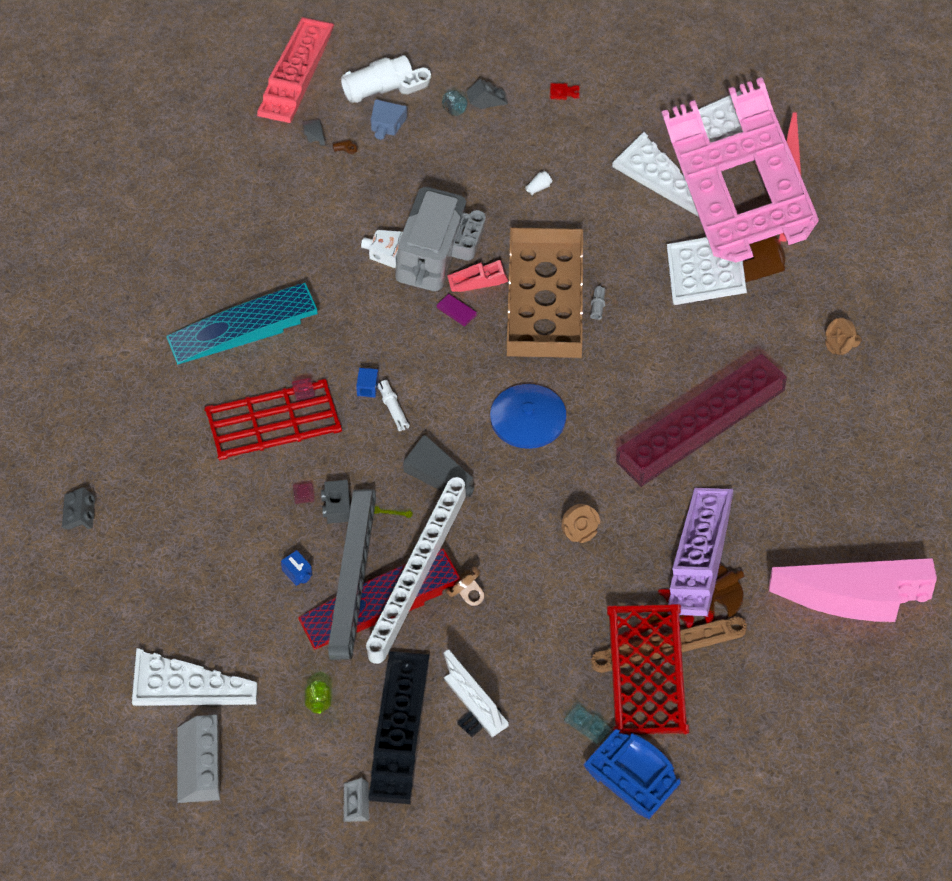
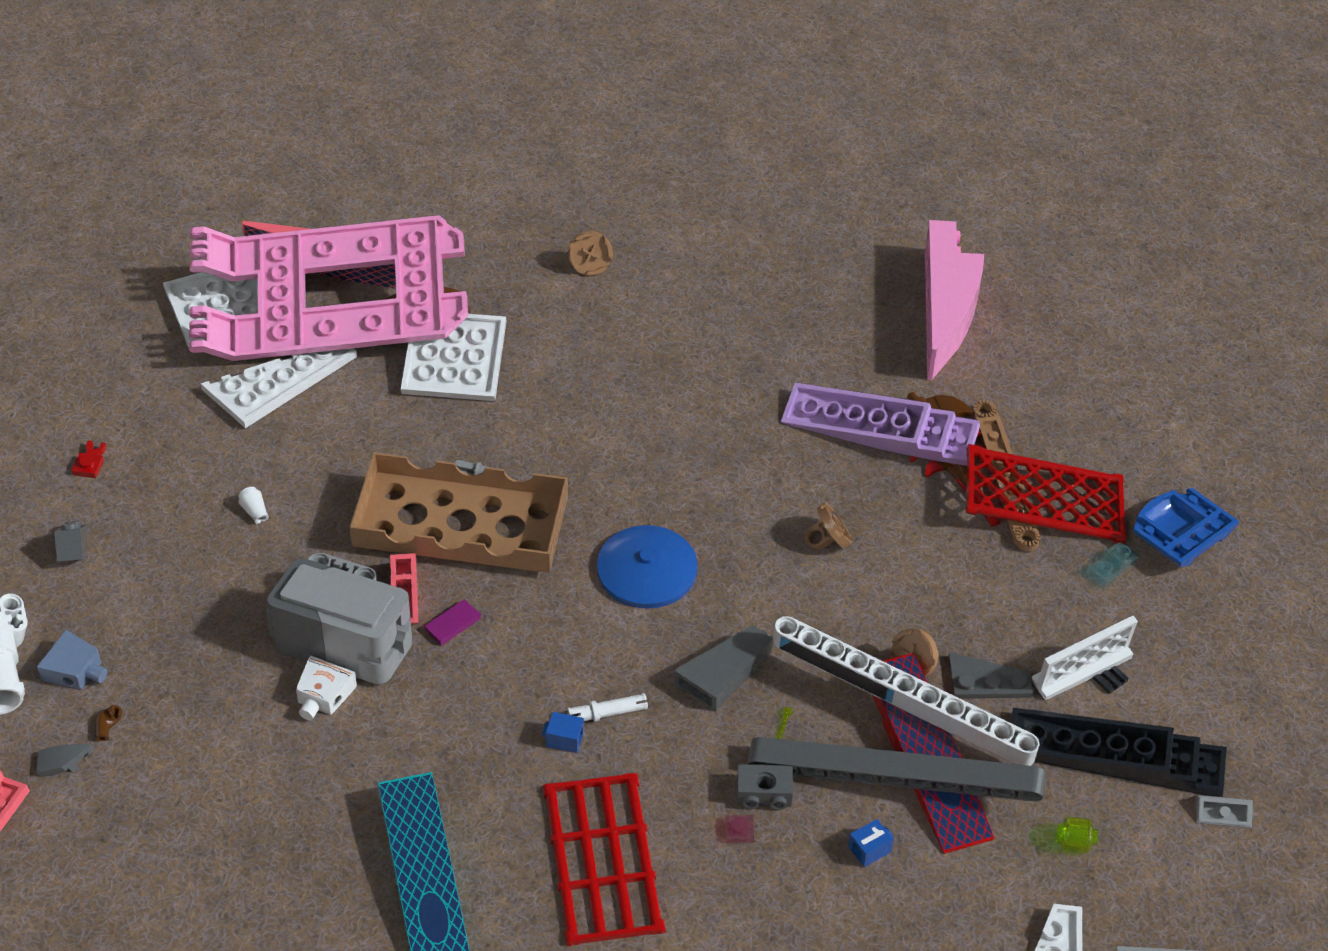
camera: 85 degrees left, 5 degrees down
clear pink plate [292,378,315,401] -> none
clear light blue head [442,90,468,116] -> none
clear pink brick [616,353,787,487] -> none
none -> dark grey wing [948,652,1033,699]

